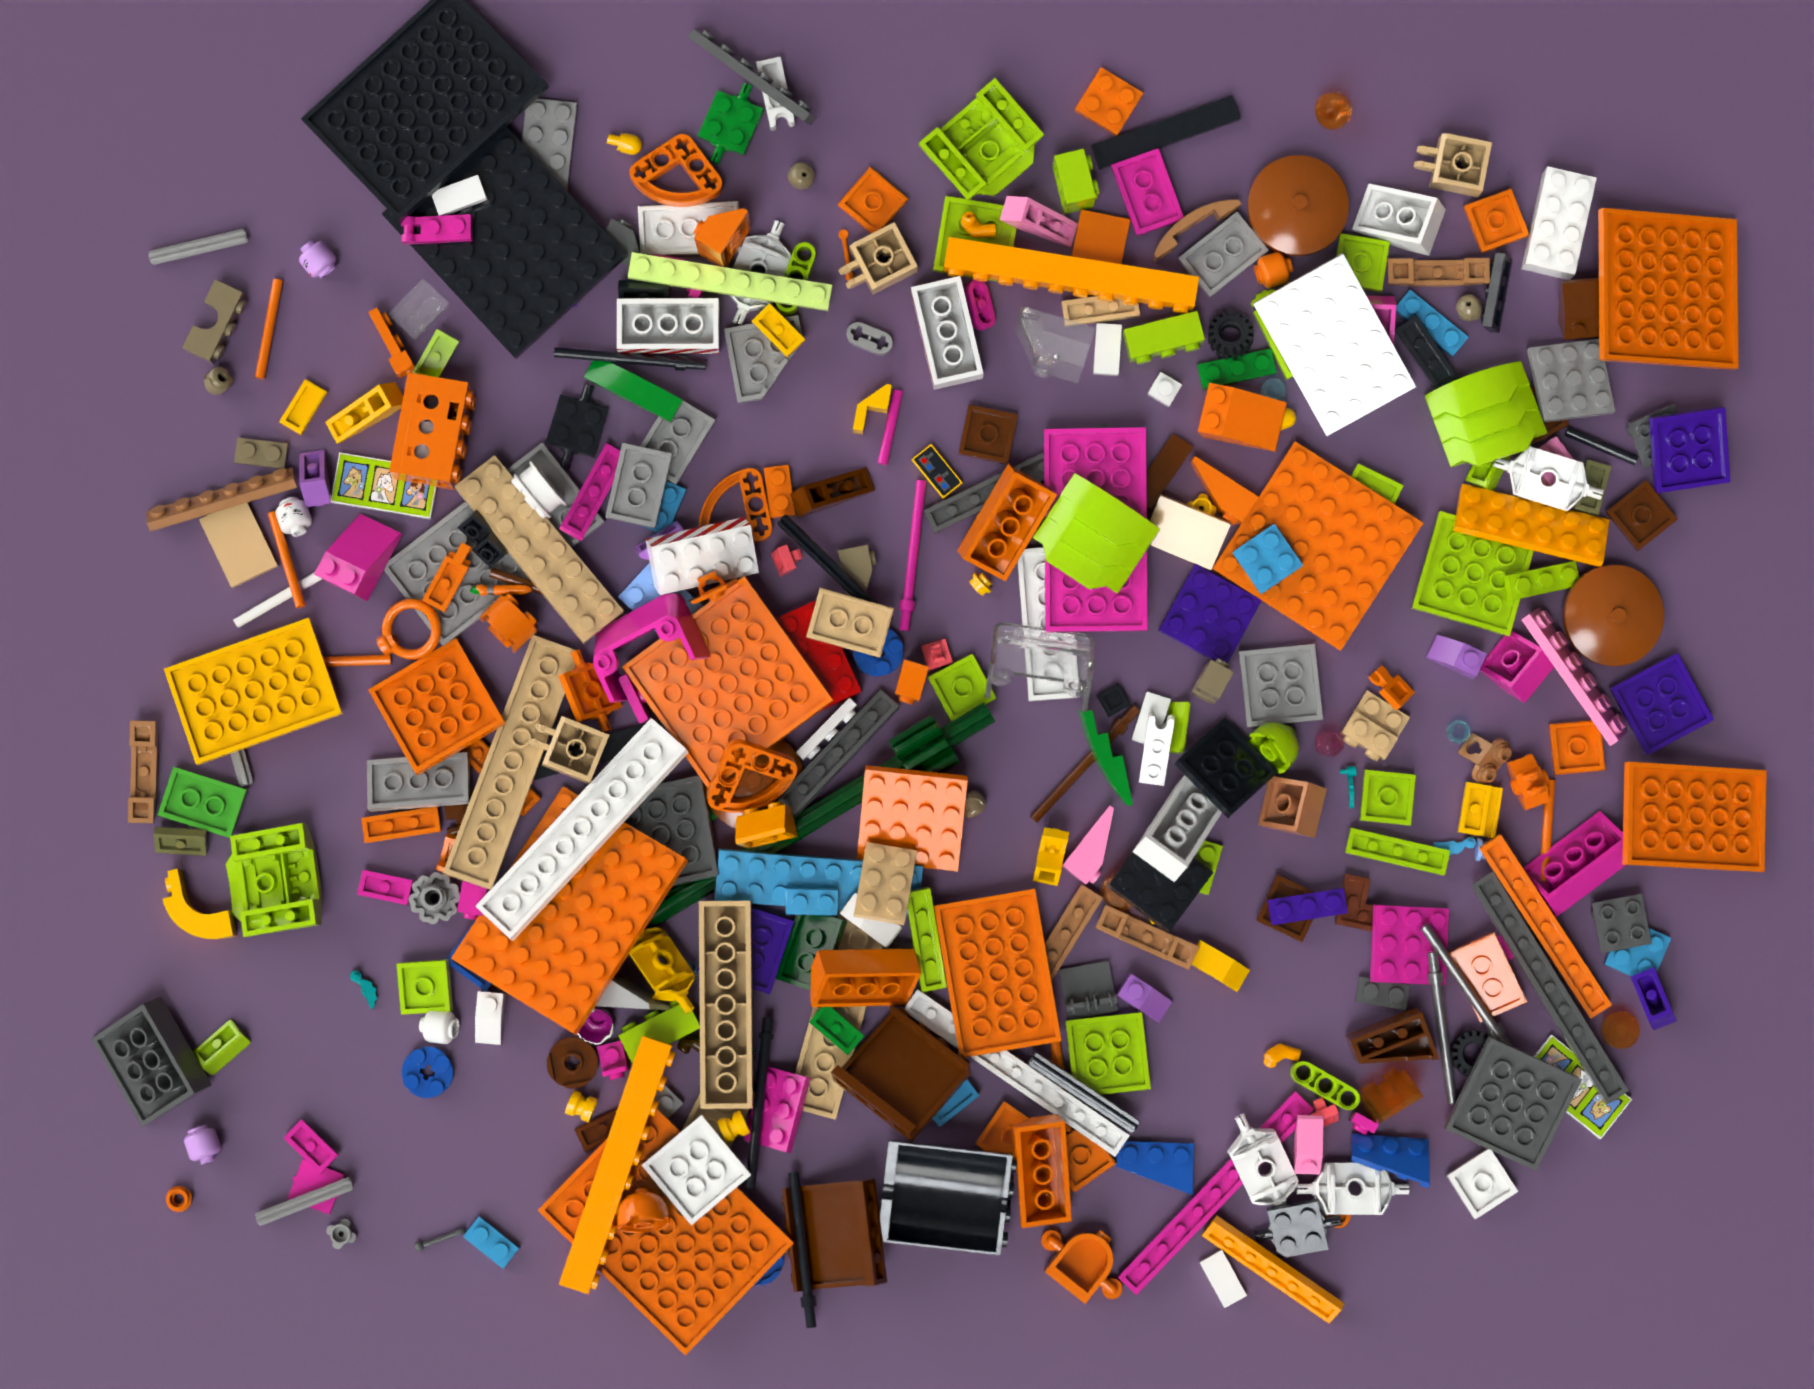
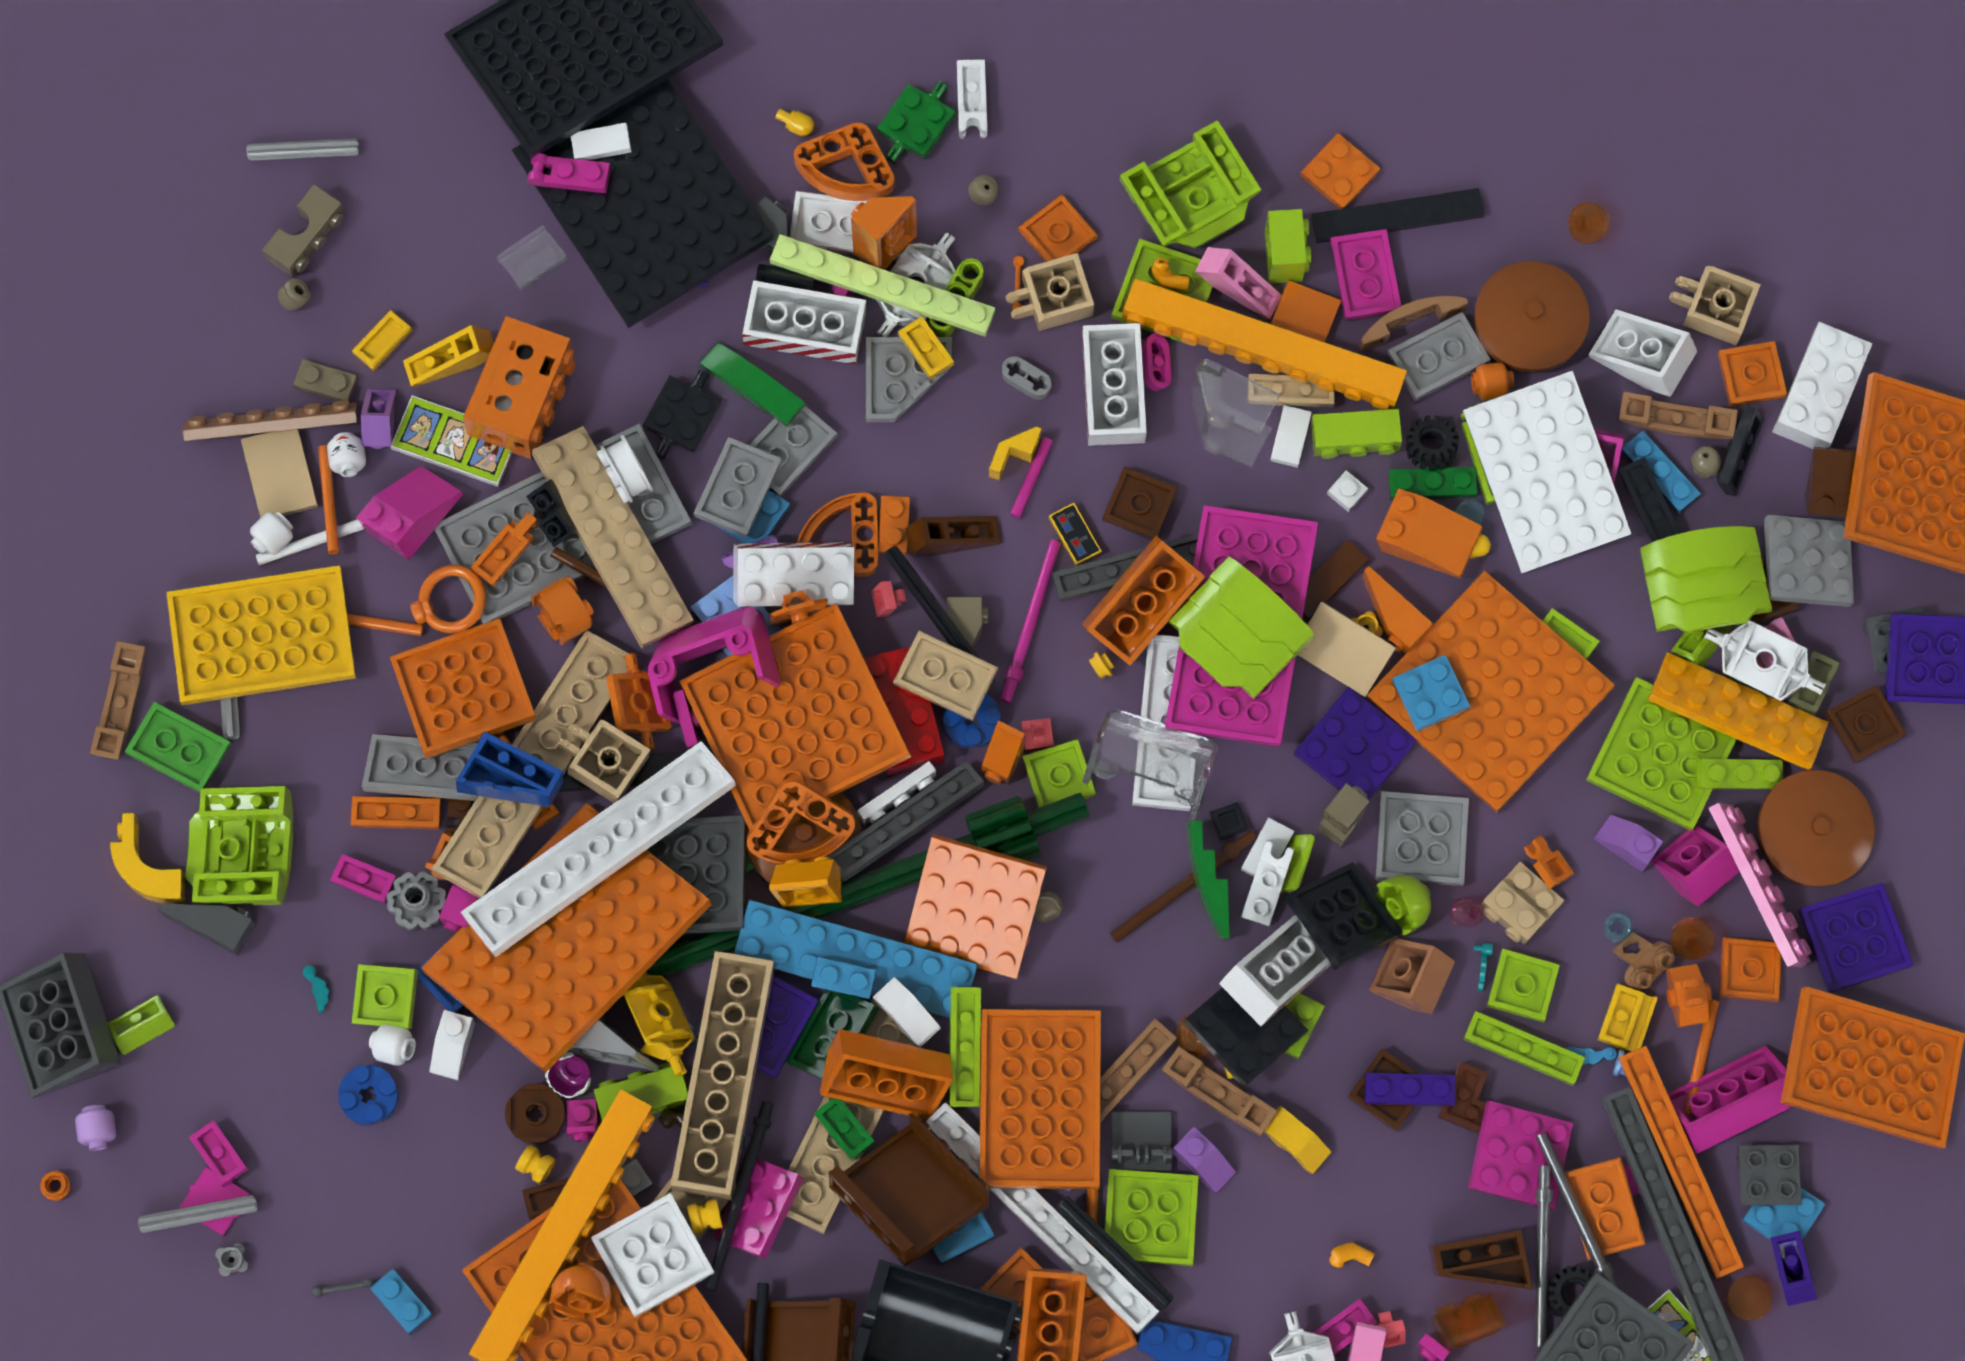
camera: 15 degrees right, 10 degrees down
olive plate [153,827,208,856] -> none
orange bar [255,279,283,380] -> none
lavender head [299,240,337,279] -> none
orange plate [368,308,415,379] -> none
lime plate [412,329,460,378] -> none
orange piece [470,584,532,596] -> none
light grey plate [522,99,577,192] -> none
black bar [554,347,706,371] -> none
dark pink plate [559,443,620,541] -> none
dark grey plate [688,29,817,125] -> none
tan plate [853,842,917,925] -> none
yellow brick [1033,827,1069,886] -> none
bright pink slope [1062,806,1114,885] -> none
lime beam [1290,1061,1360,1110] -> none
lime plate [1336,233,1390,292] -> none
dark grey plate [1355,976,1410,1010] -> none
black bar [1564,427,1639,465] -> none
none -> dark grey slope [157,904,256,956]
none -> white head [250,512,293,555]
none -> blue wedge [456,732,564,807]
none -> clear orange plate [1670,917,1715,960]

